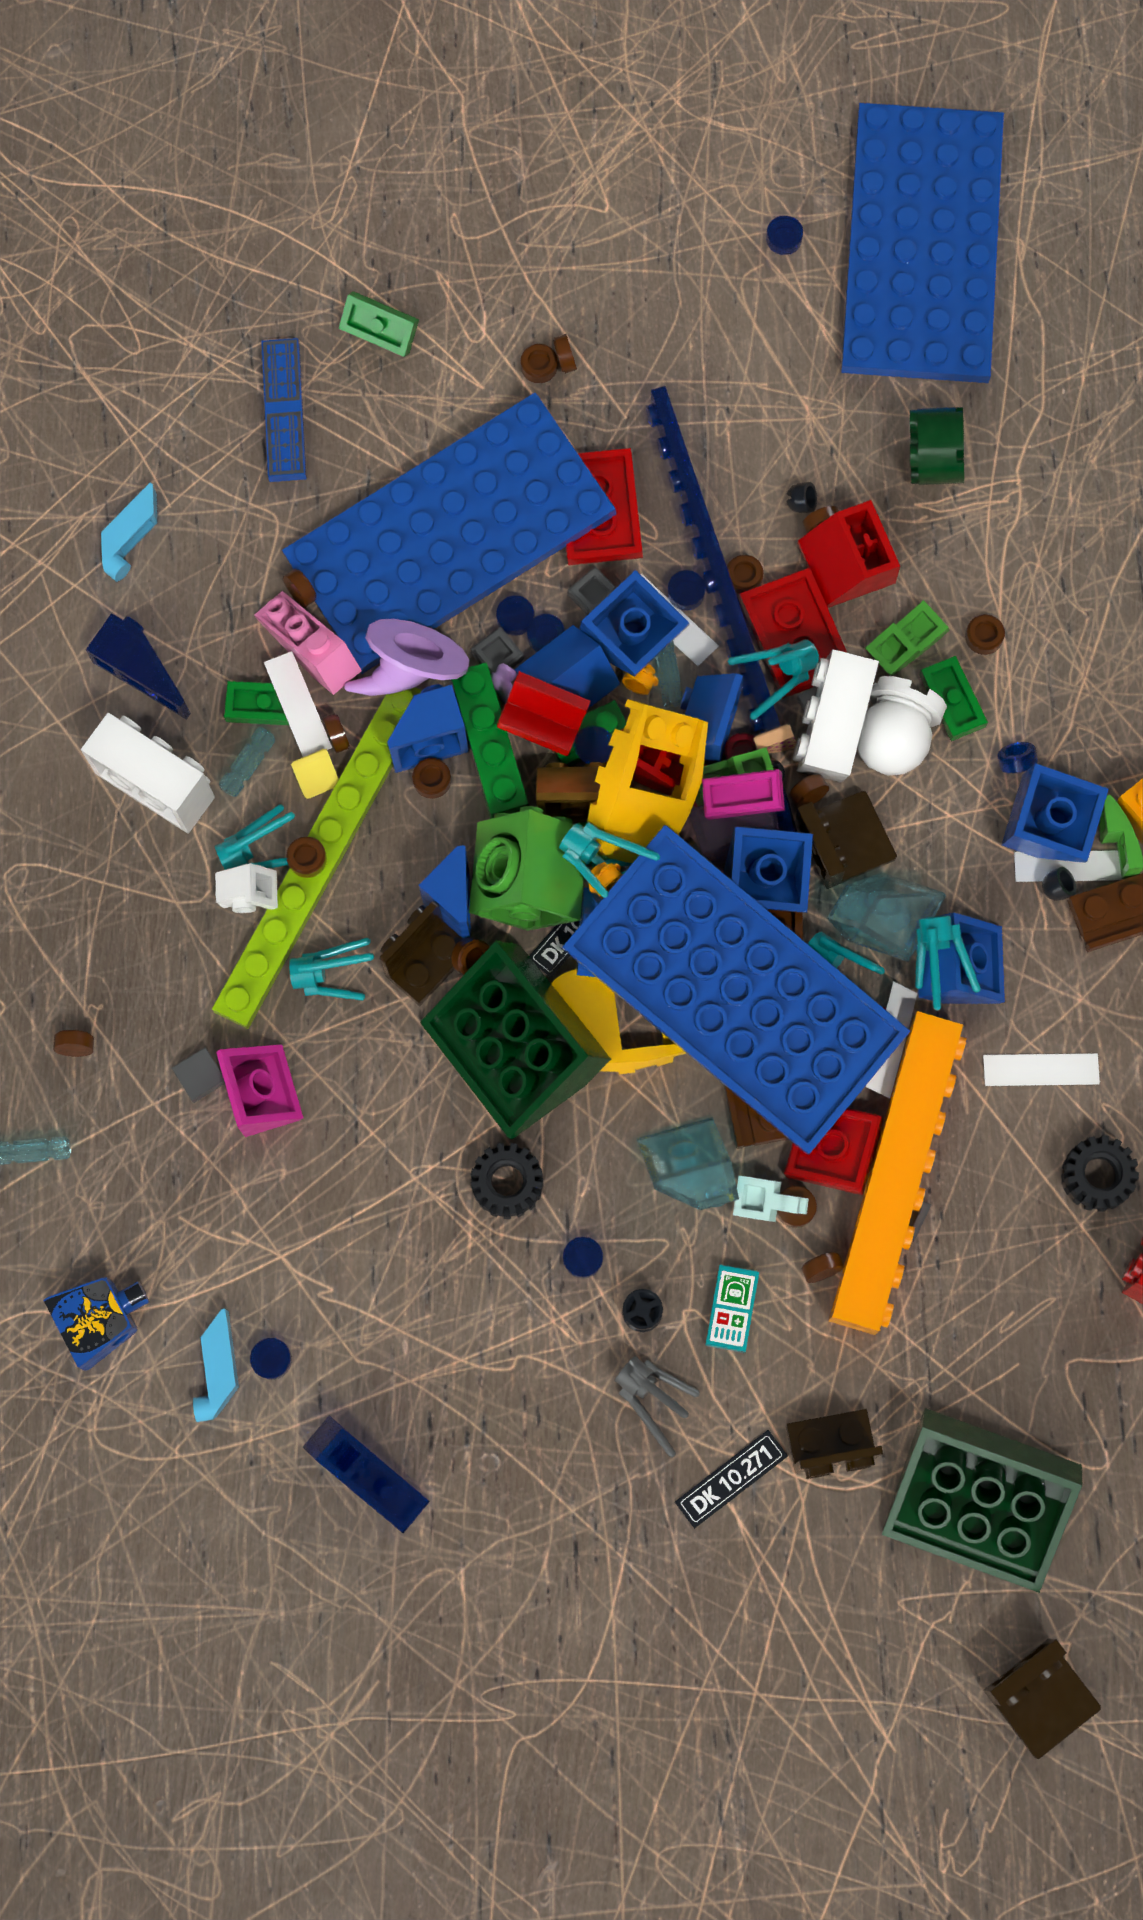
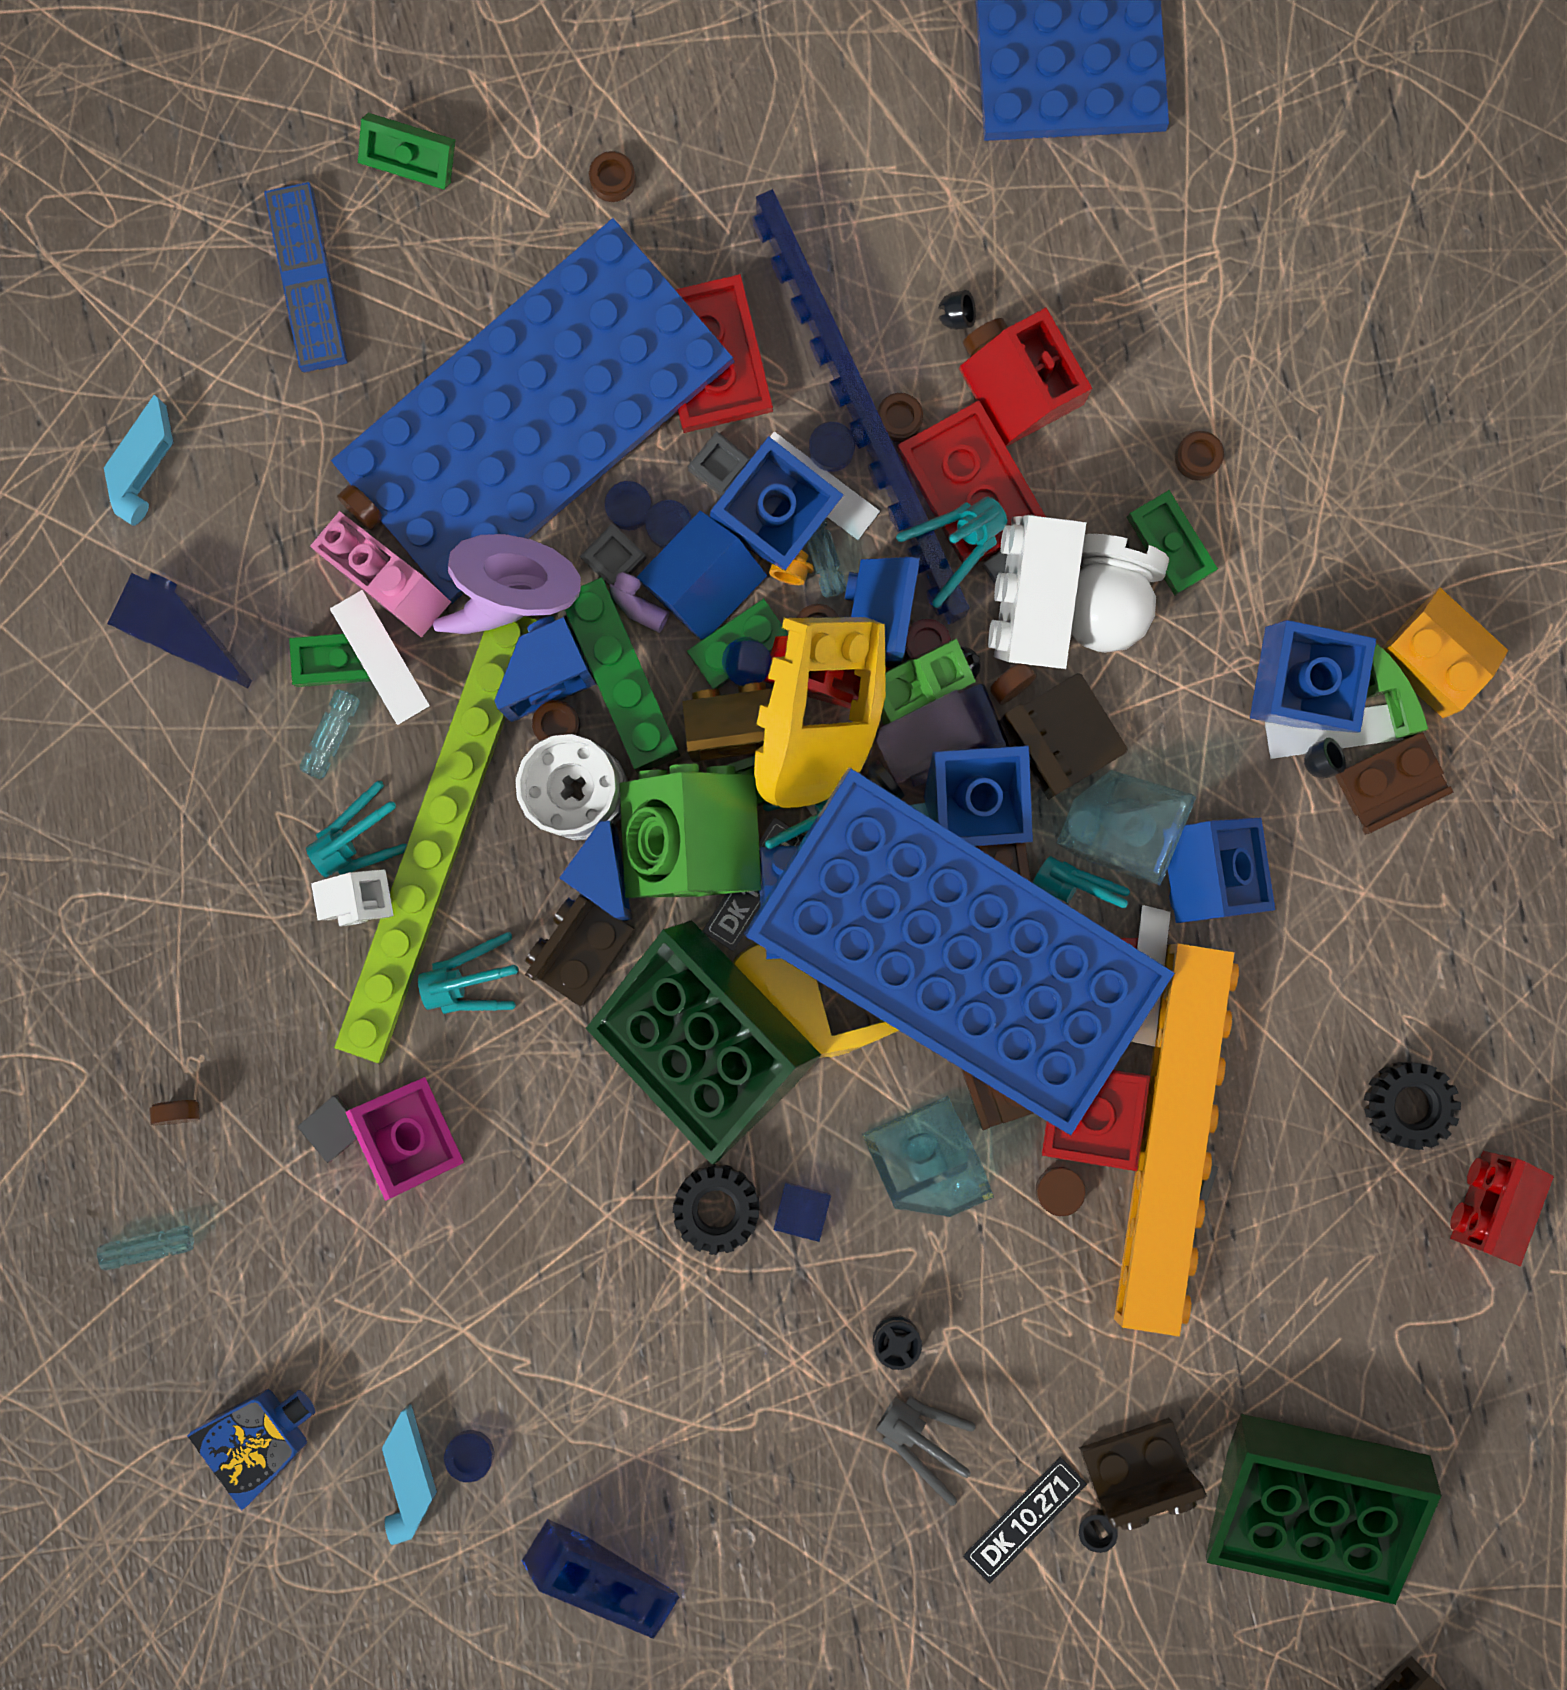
camera: 10 degrees left, 10 degrees up
white brick [81,713,215,834] -> none
reddish brown tile [286,837,327,878] -> none
light yellow slope [291,749,339,799] -> none
reddish brown tile [322,713,350,754] -> none
reddish brown tile [452,937,490,975] -> none
red panel [497,671,591,756] -> none
reddish brown tile [553,334,577,374] -> none
teal plant [559,822,660,898] -> none
clear blue tile [563,1237,603,1279] -> none
light orange plate [588,862,623,899] -> none
dark pink tile [702,769,785,820] -> none
tile [705,1265,759,1353] -> none
light aqua plate [733,1176,809,1222] -> none
light nougat tile [753,724,797,753] -> none
reddish brown tile [801,1252,844,1283] -> none
bright green slope [865,600,950,676] -> none
dark green brick [910,407,964,485] -> none
teal plant [915,915,980,1011] -> none
white sticker [983,1053,1100,1086] -> none
clear blue tile [997,742,1038,773] -> none
none -> white wheel [516,734,628,840]
none -> clear blue tile [773,1182,831,1242]
none -> black hinge [1079,1508,1118,1553]

